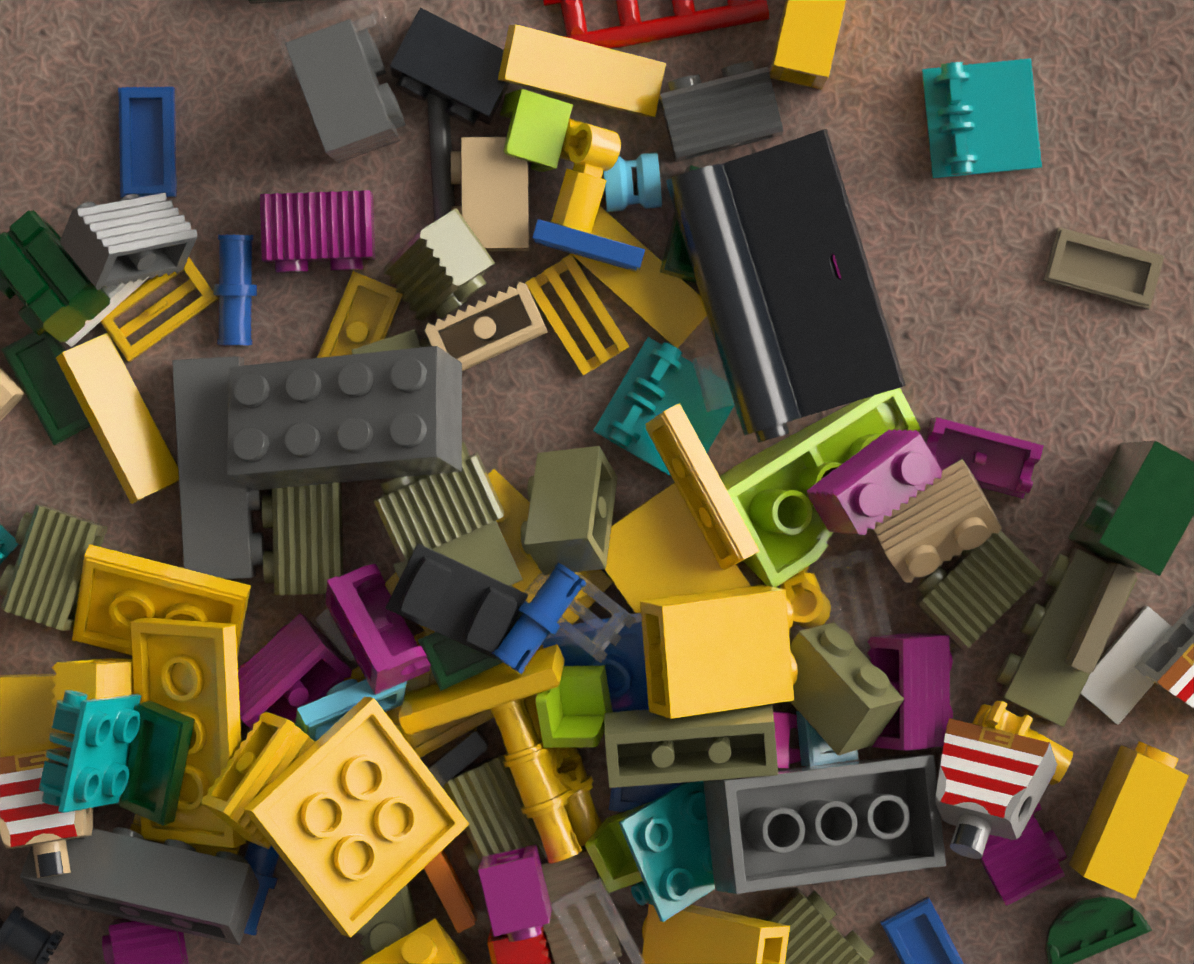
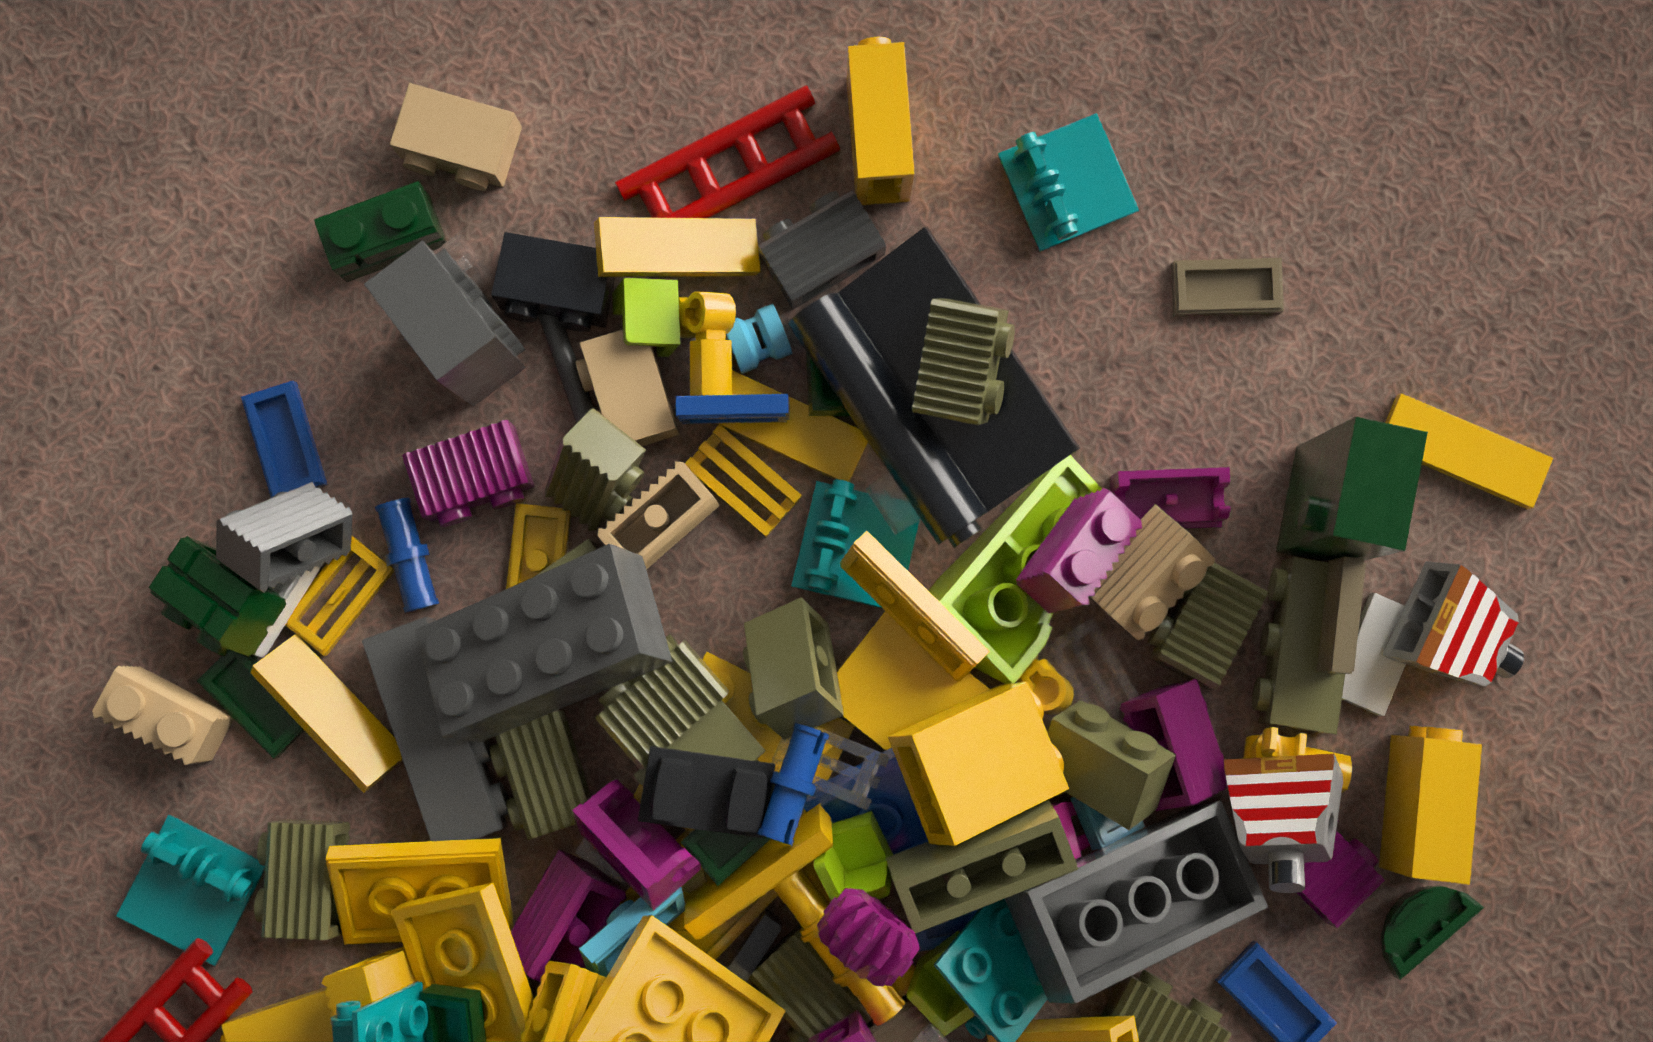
camera: 20 degrees left, 5 degrees down
none -> magenta gear [817,888,920,987]
none -> olive brick [912,298,1015,425]

